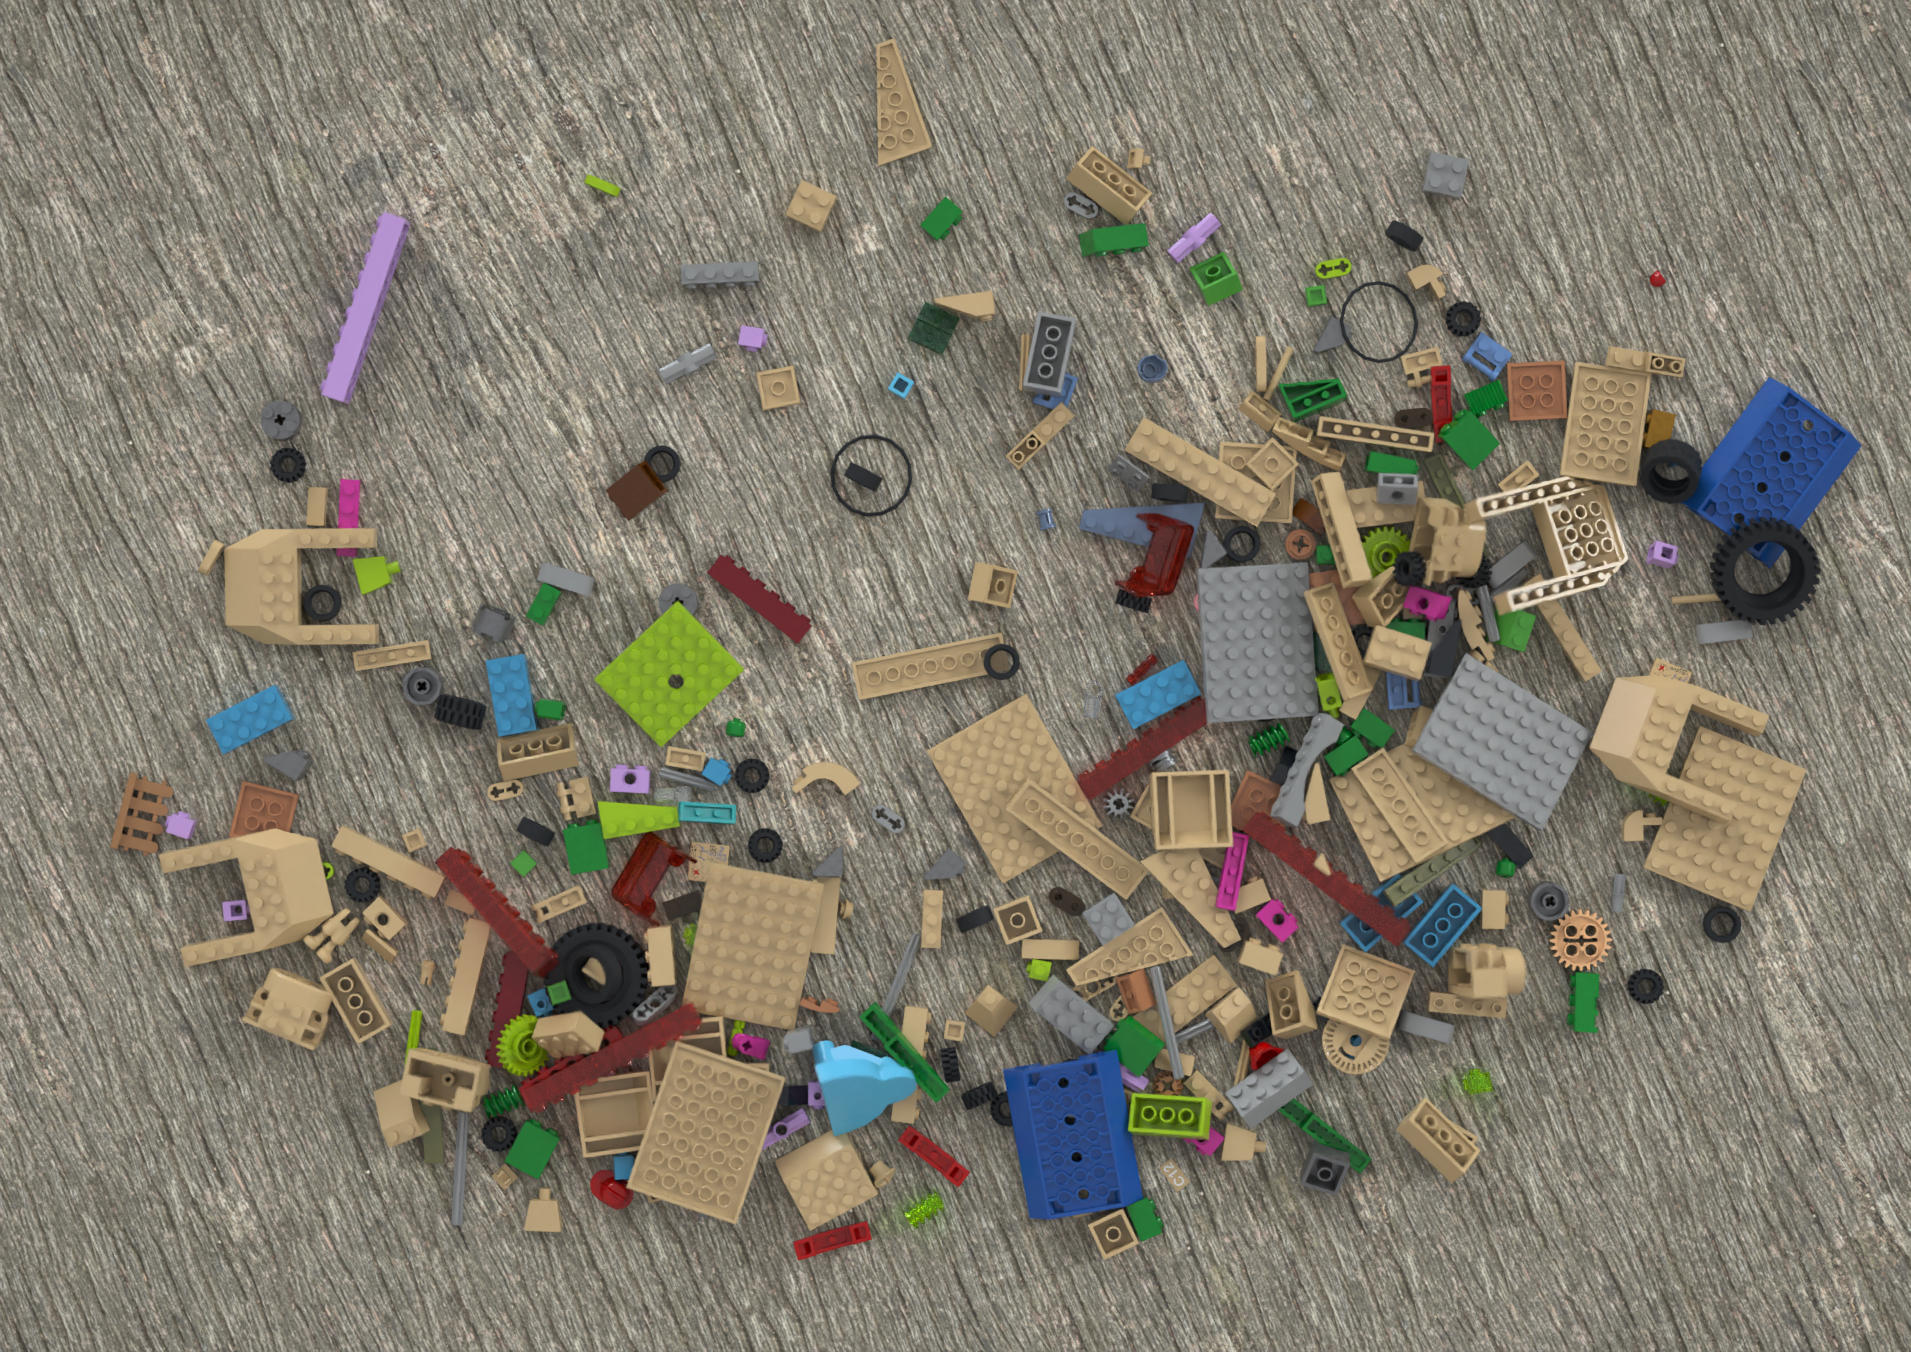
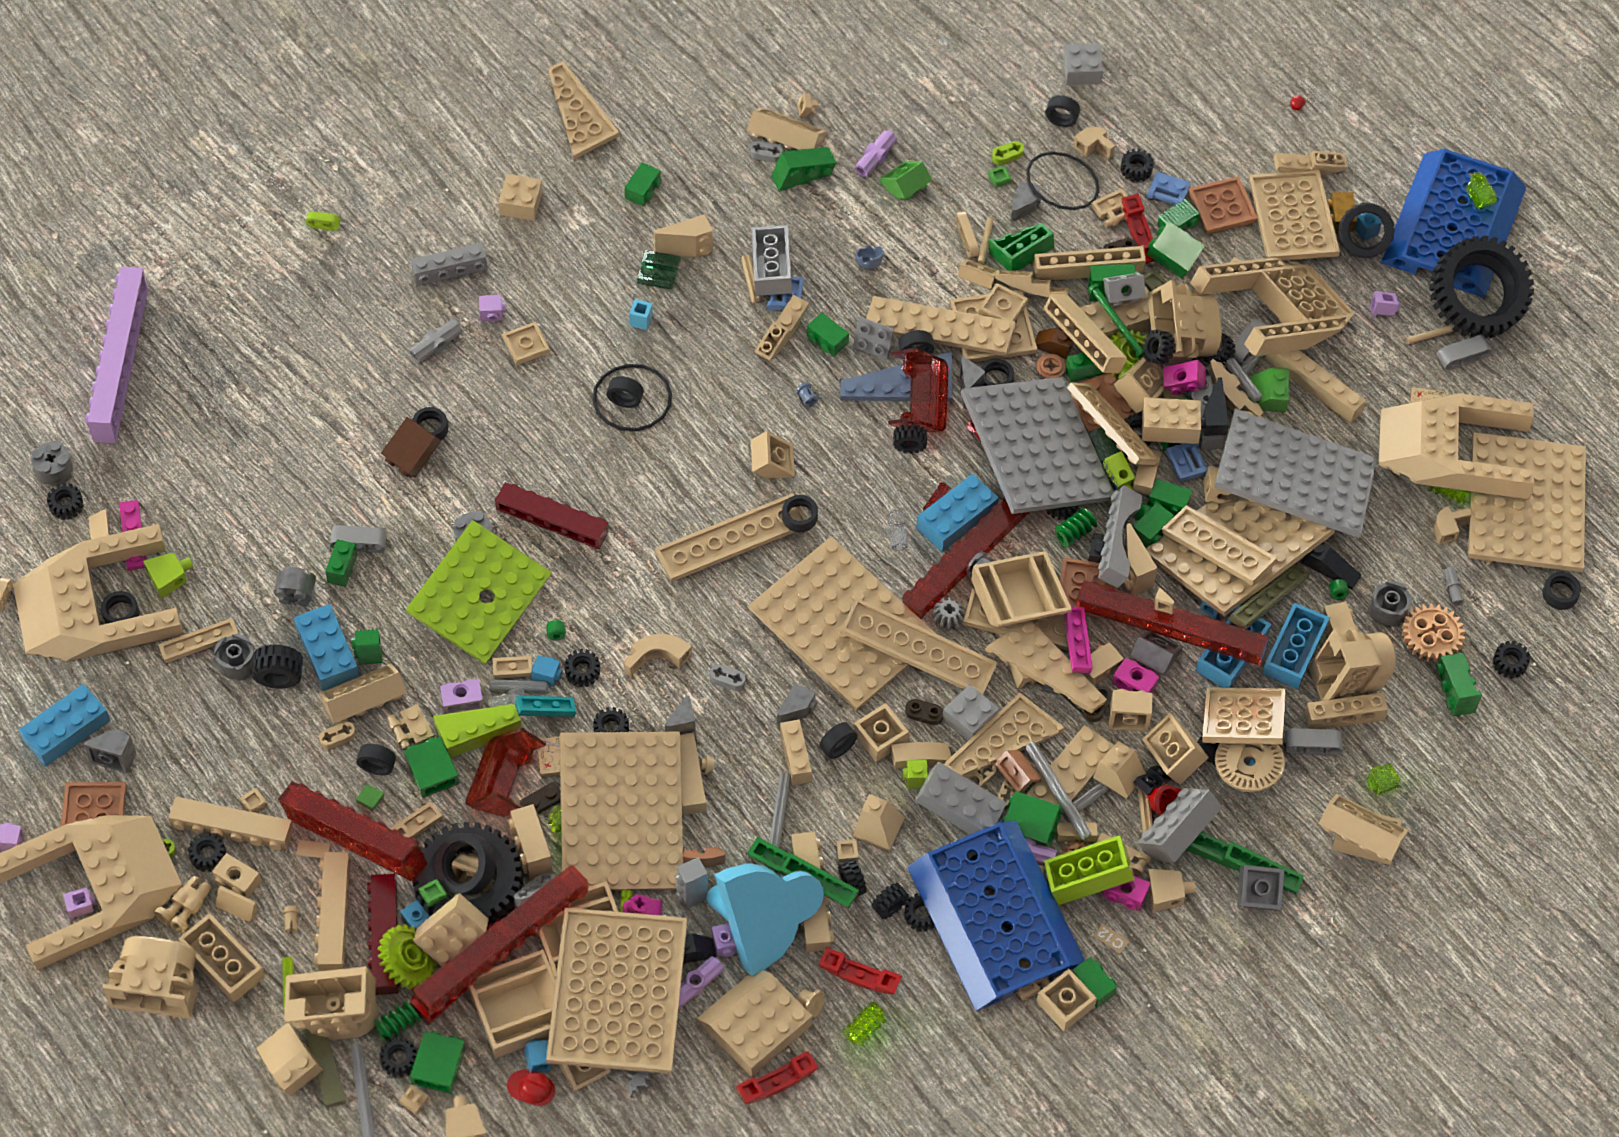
camera: 20 degrees left, 30 degrees down
none -> green brick [807,312,849,356]
none -> green bar [1088,283,1145,358]
none -> flat silver slope [1129,629,1183,675]
none -> clear neon green piece [1467,172,1497,209]

